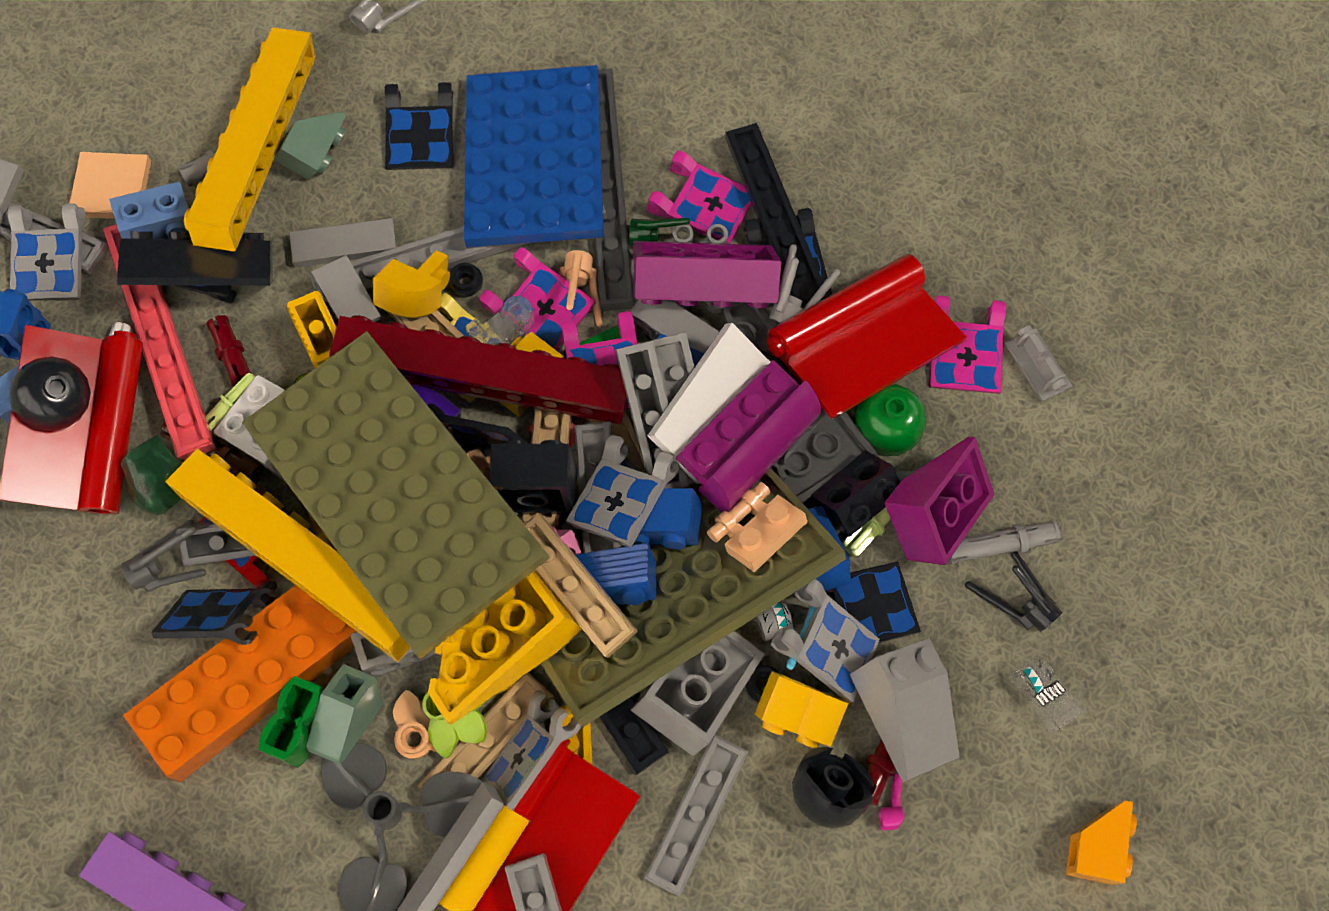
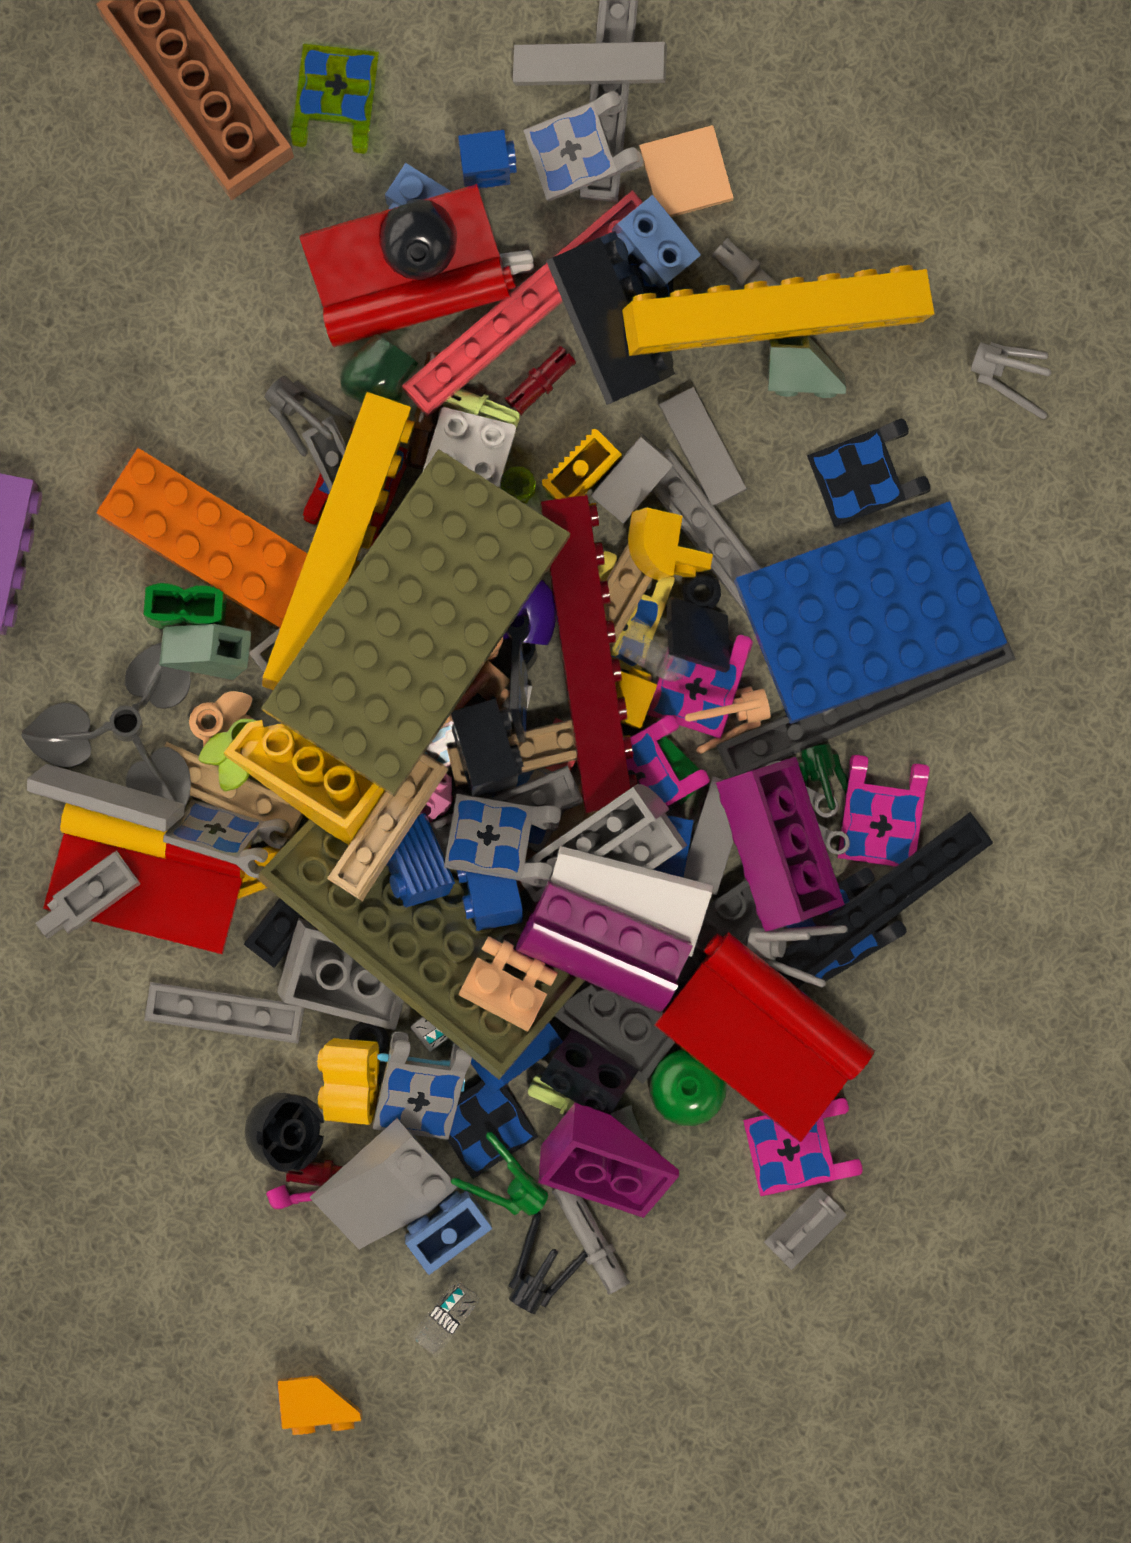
camera: 75 degrees right, 15 degrees up
black flag [151,581,279,645] -> none
none -> medium blue brick [404,1191,493,1275]
none -> green plant [451,1132,548,1216]
none -> black piece [664,597,732,673]

